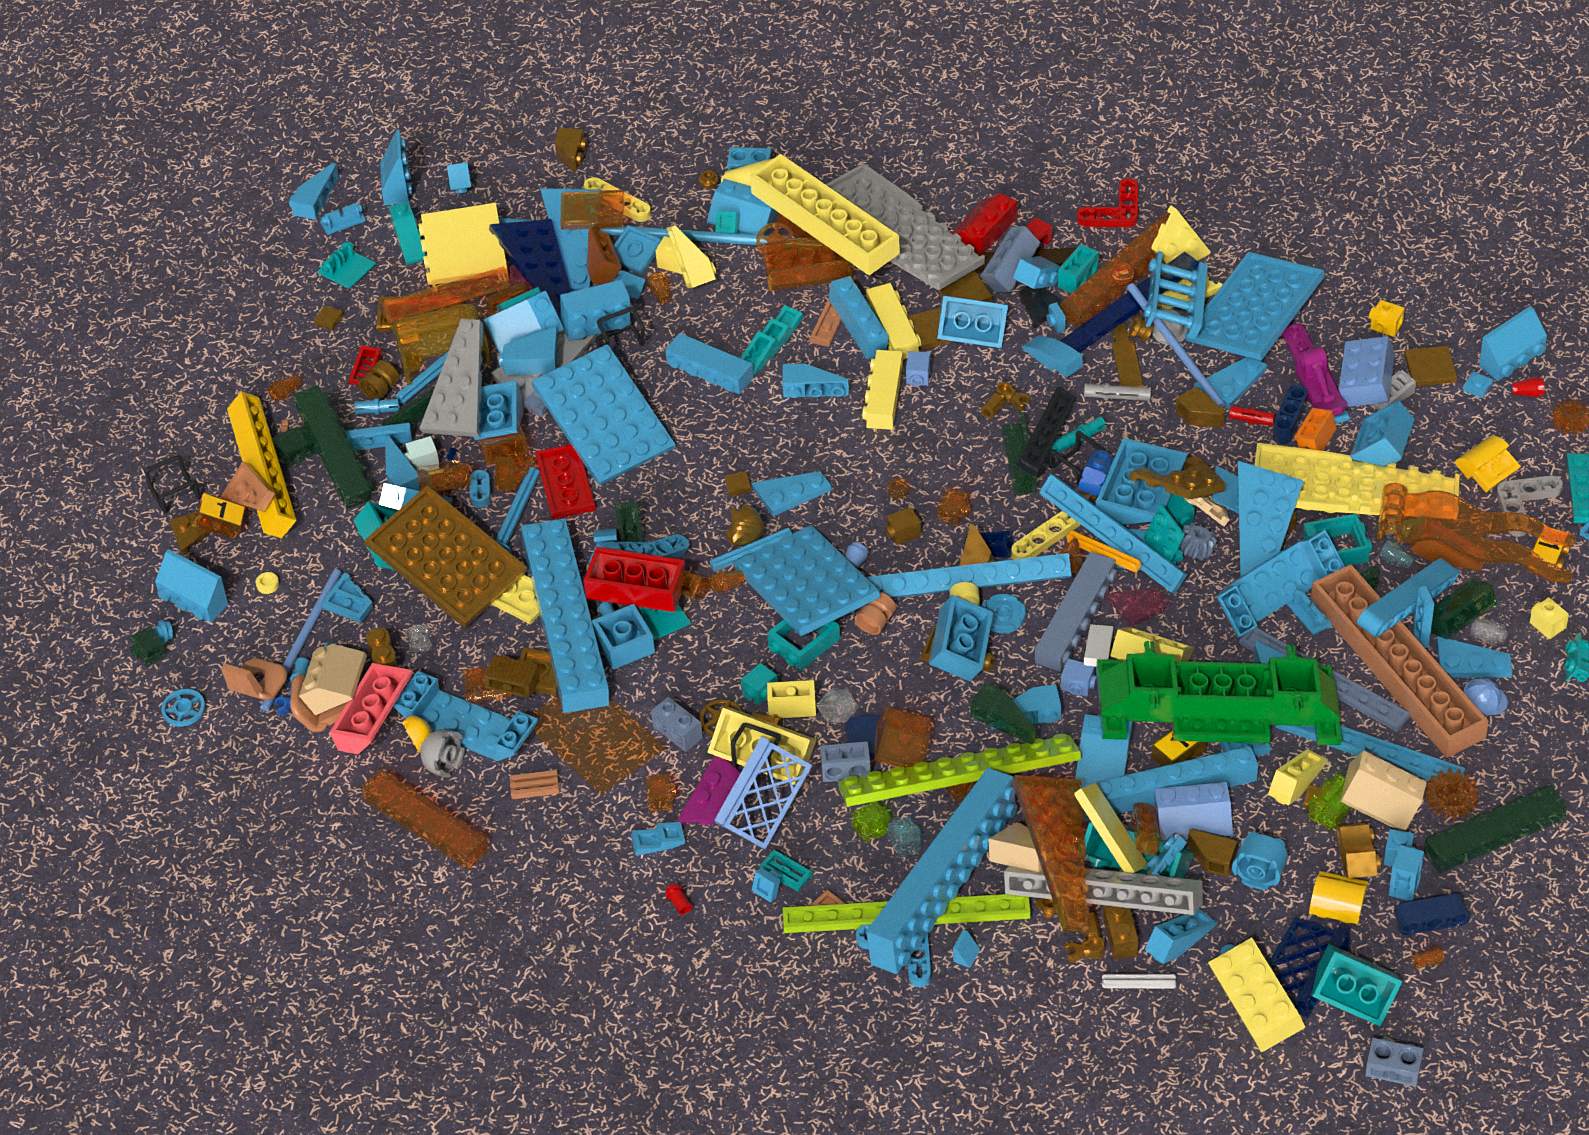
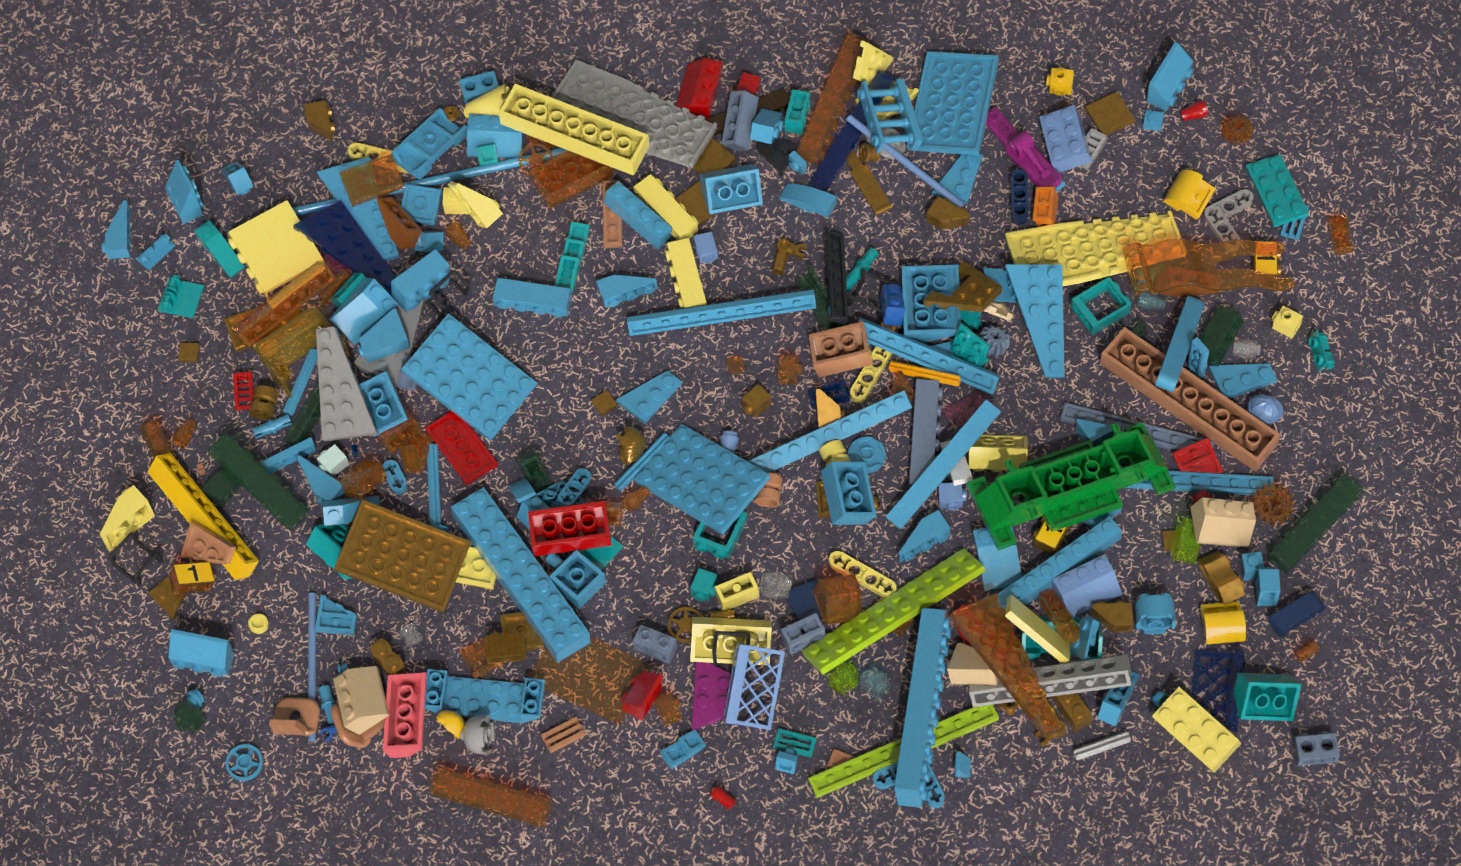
camera: 20 degrees left, 15 degrees up
clear green slope [970,683,1035,745] -> none
red beam [1076,178,1138,227] -> none
light grey pin [1084,383,1151,402] -> none
clear orange tile [1112,263,1134,284] -> none
dark azure slope [1216,530,1345,638] -> none
red pin [1229,405,1276,427] -> none
light yellow slope [1268,749,1328,805] -> none
dark azure hinge [1287,589,1332,635] -> none
dark azure slope [1350,400,1415,466] -> none
none -> light yellow slope [100,485,155,552]
none -> clear orange brick [139,419,176,459]
none -> dark azure piece [391,108,467,180]
none -> red slope [621,671,664,721]
none -> dark azure plate [627,290,816,336]
none -> nougat slope [809,321,874,378]
none -> light yellow beam [829,551,896,598]
none -> dark azure tile [886,400,1001,530]
none -> red wing [1172,438,1223,473]

